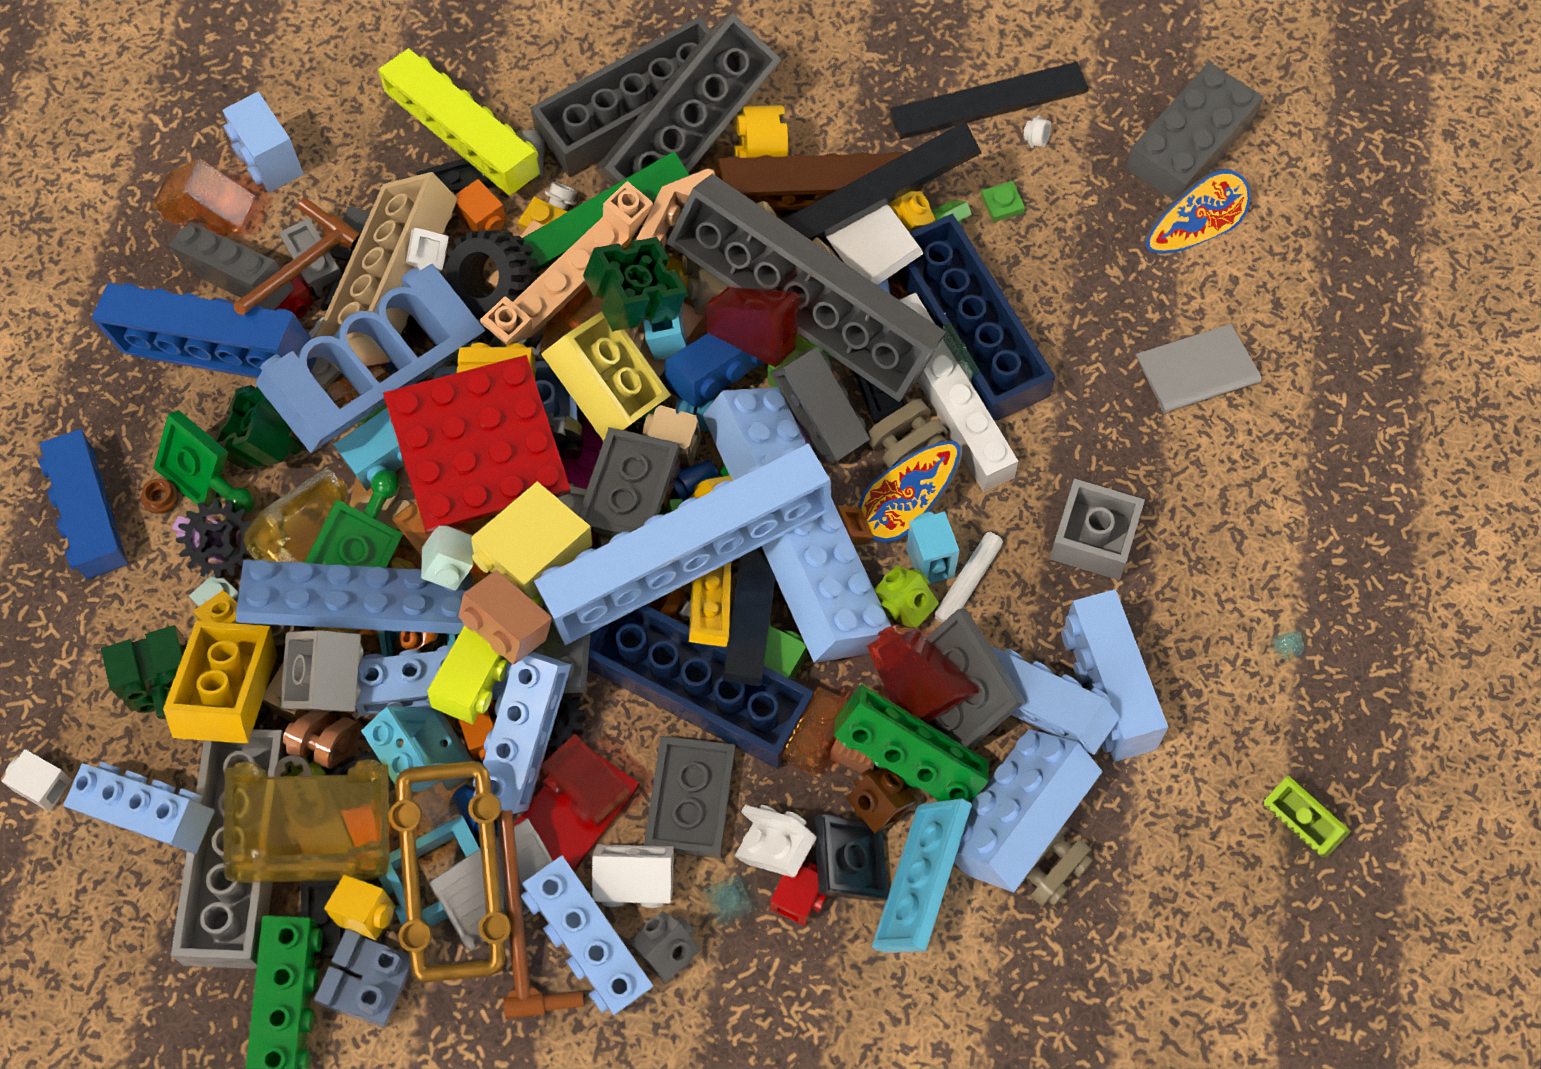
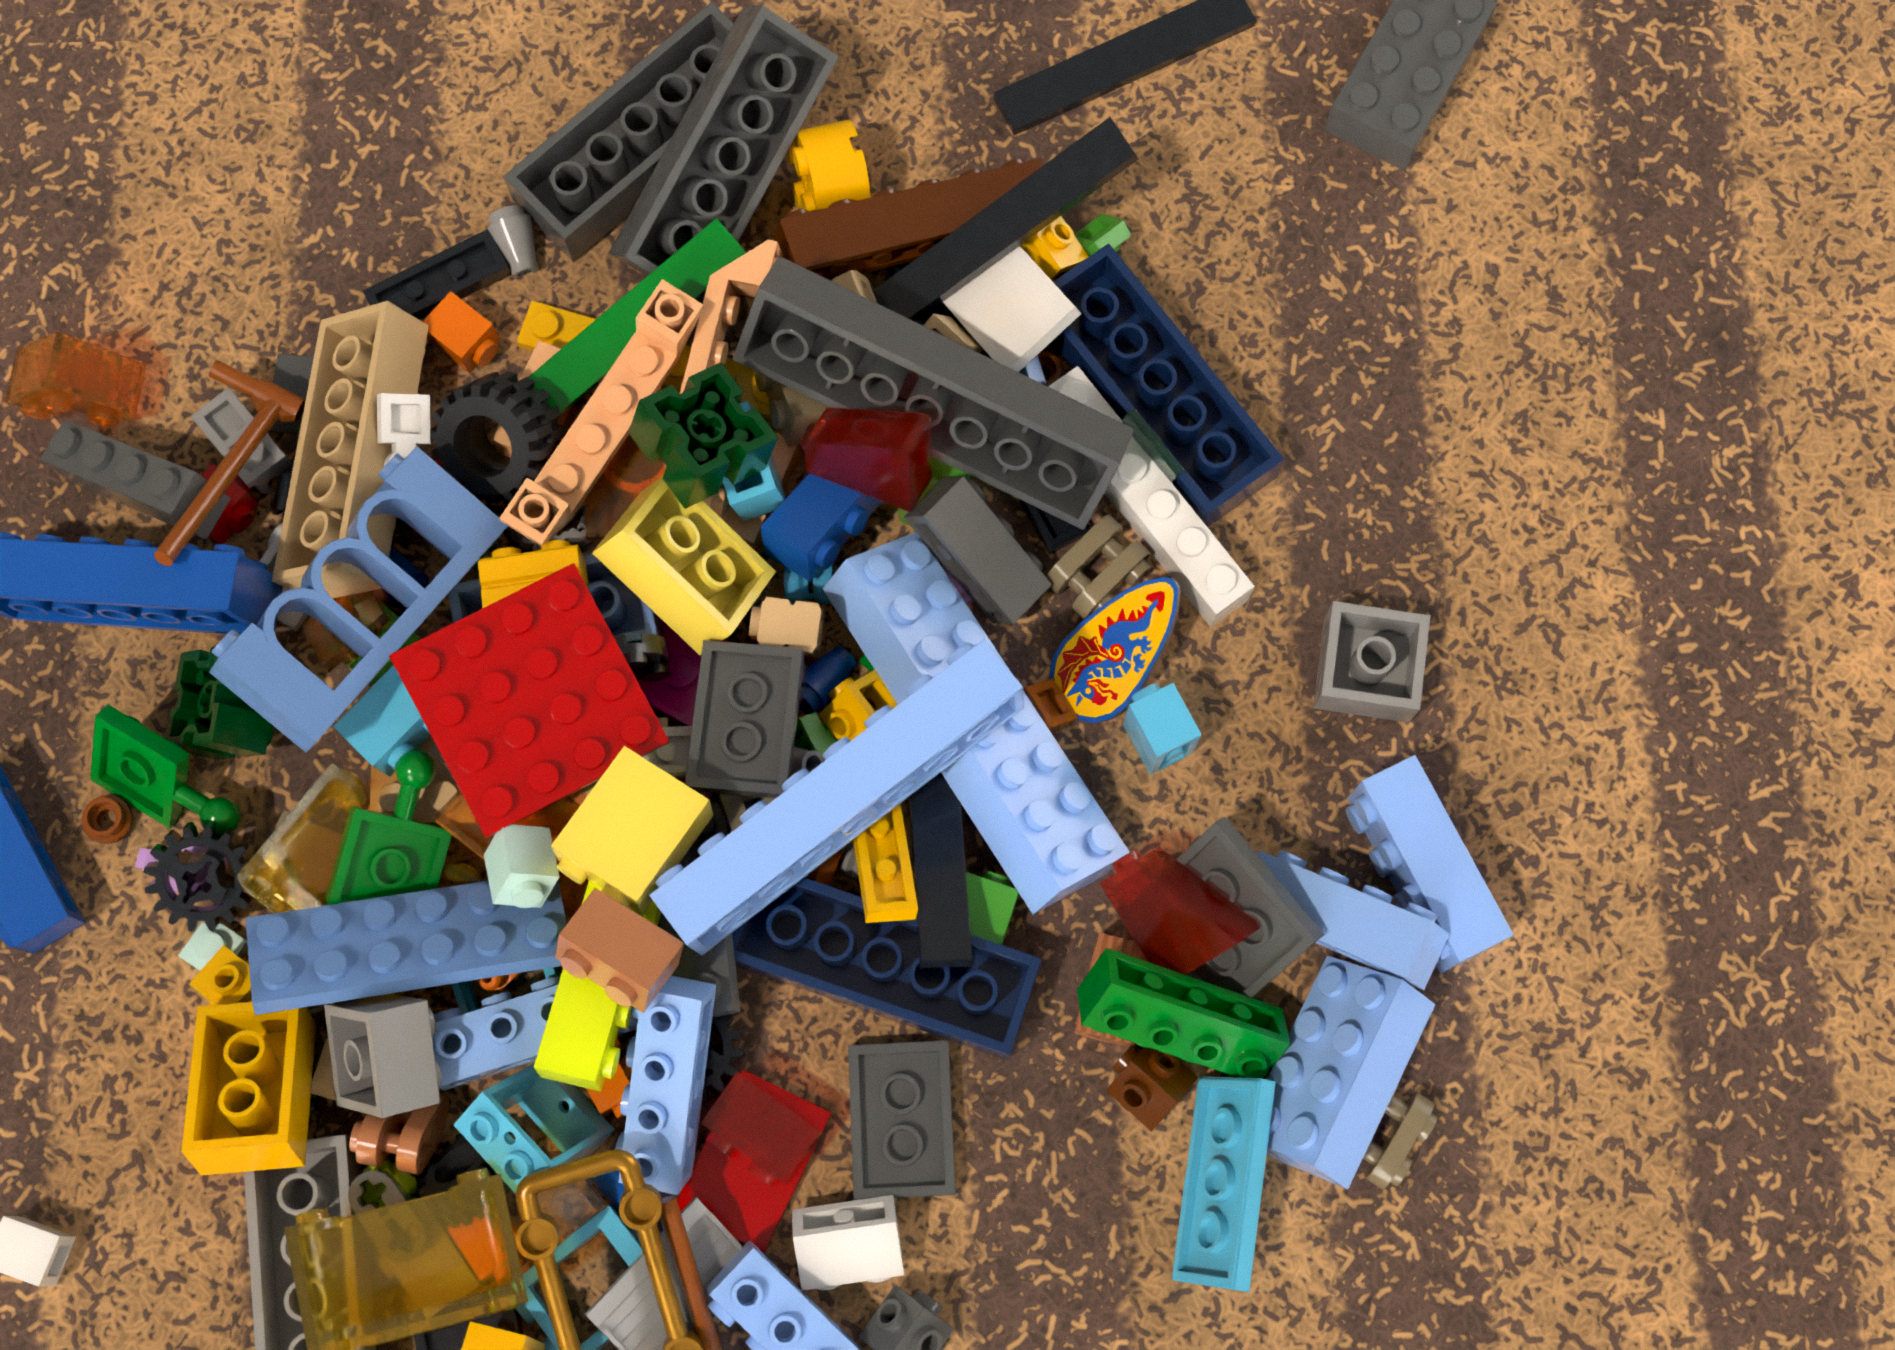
camera: 10 degrees left, 10 degrees up
light blue brick [63,761,215,854] -> none
dark green brick [101,625,188,719] -> none
light blue brick [222,92,304,193] -> none
neon yellow brick [378,48,540,196] -> none
white plate [545,182,578,210] -> none
clear light blue plate [703,874,754,927] -> none
white bracket [735,805,817,878] -> none
red brick [770,861,828,926] -> none
clear orange brick [783,687,848,777] -> none
black plate [814,814,888,901] -> none
lime brick [874,565,939,629] -> none
white axle [935,532,1003,623] -> none
bright green plate [981,181,1025,223] -> none
white plate [1024,115,1051,148] -> none
light grey piece [1136,324,1261,414] -> none
shield [1144,169,1251,253] -> none
lime brick [1264,776,1351,857] -> none
clear light blue hinge [1271,631,1304,660] -> none

